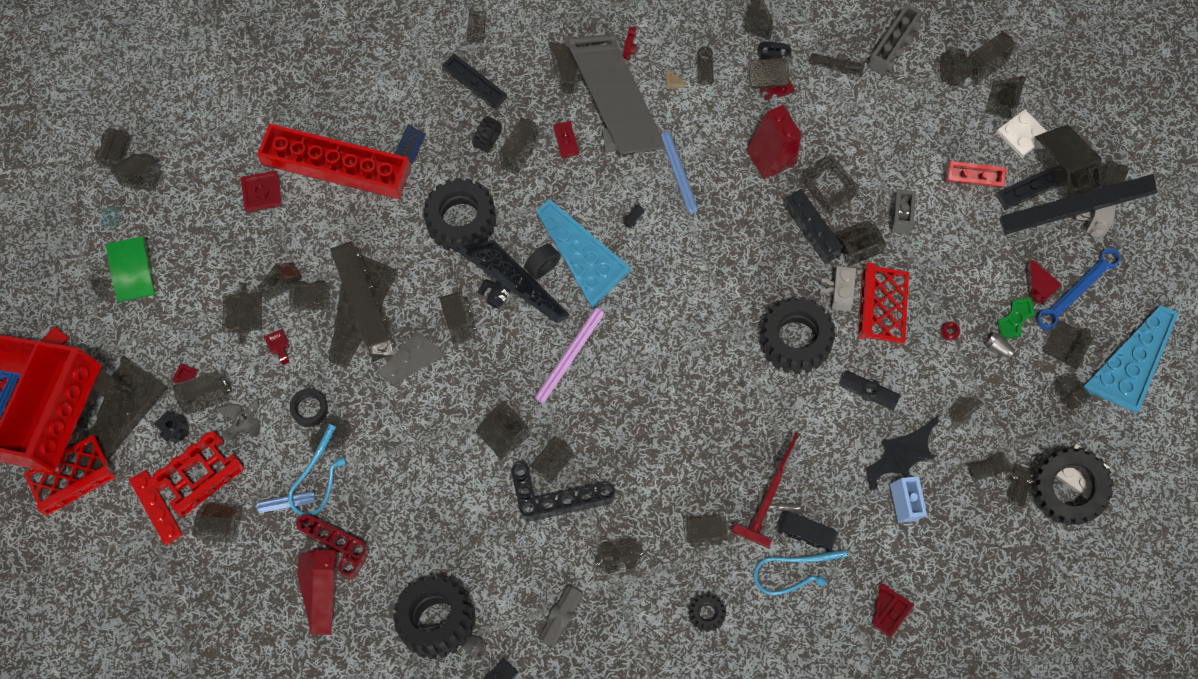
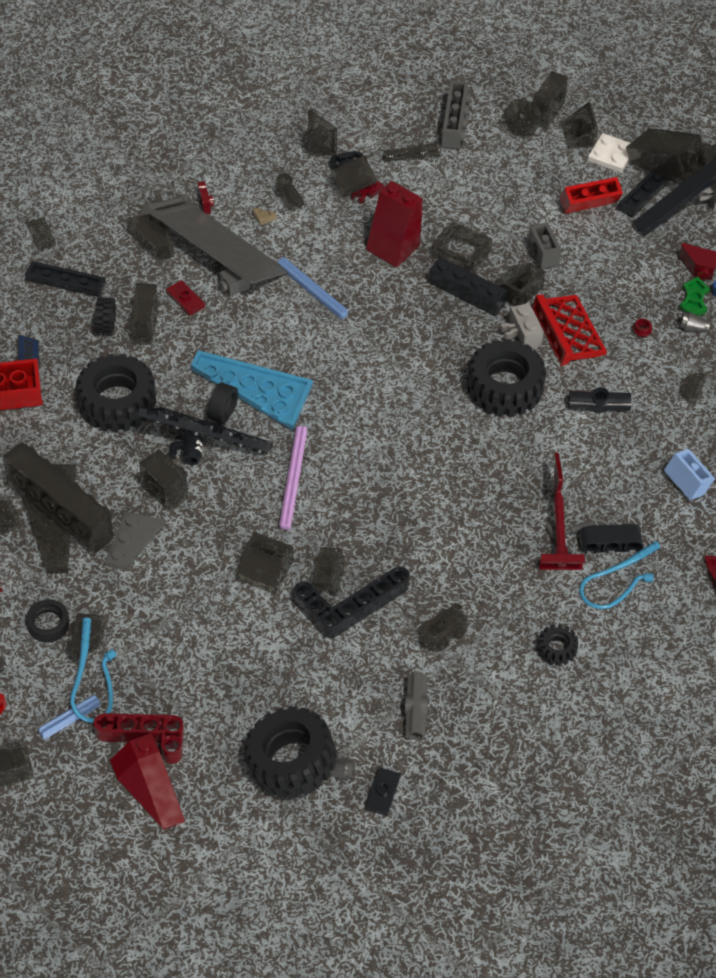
camera: 30 degrees left, 15 degrees down
black pin [622,204,645,228] -> none
clear smoke brick [683,515,728,547] -> none
black animal [866,416,939,491] -> none

